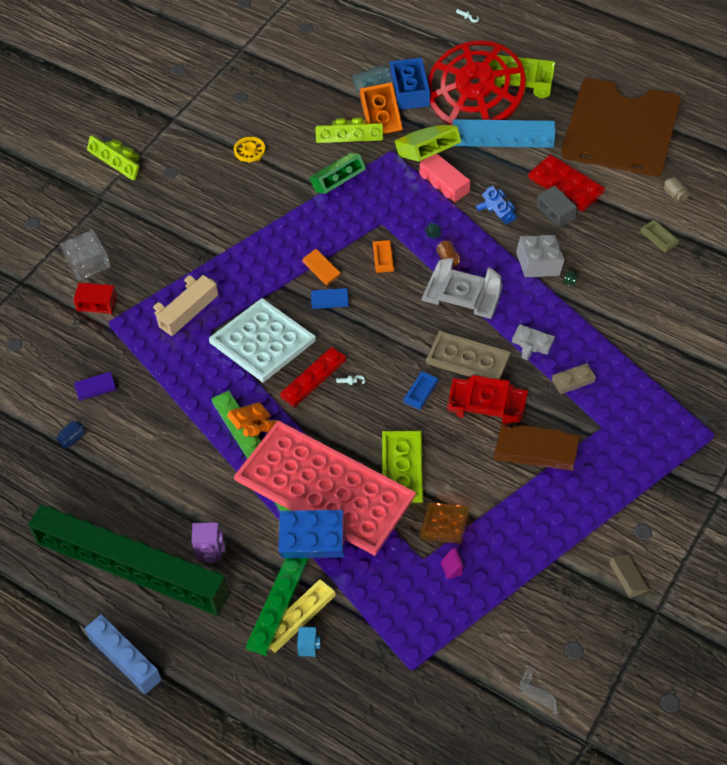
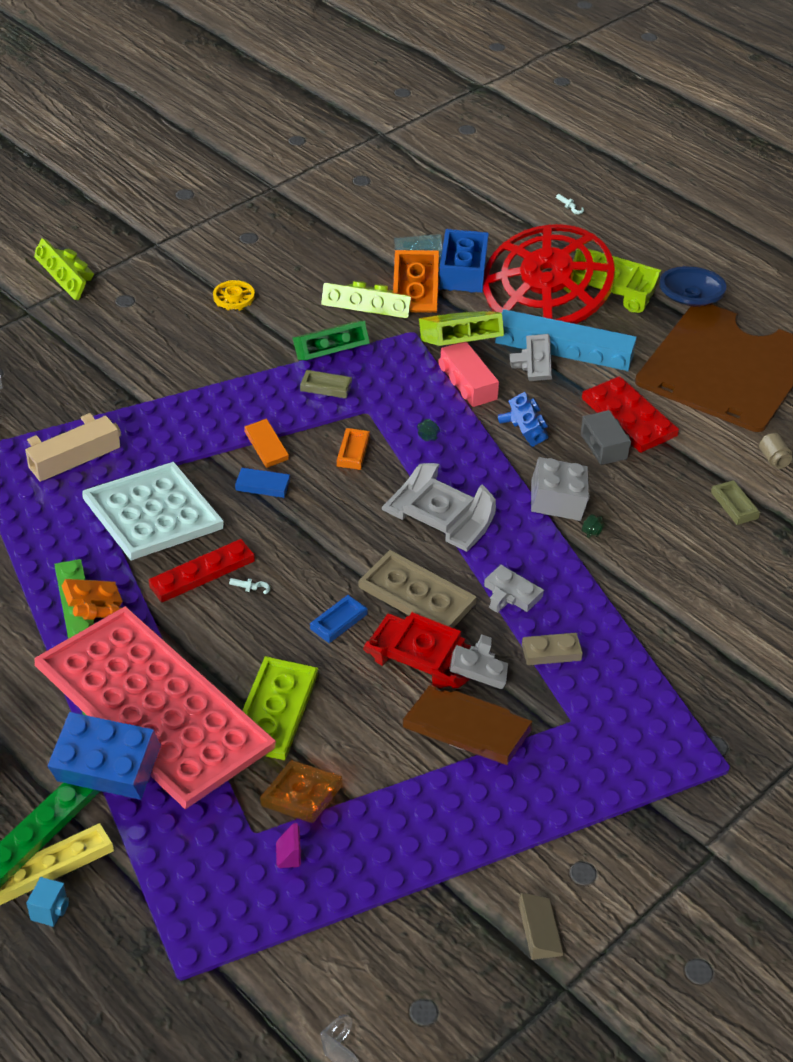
camera: 10 degrees right, 10 degrees down
clear orange brick [436,241,459,267] -> none
none -> olive tile [300,370,352,398]
none -> light grey hinge [450,634,508,689]
none -> light grey hinge [510,334,552,381]
none -> dark blue dish [659,266,726,307]

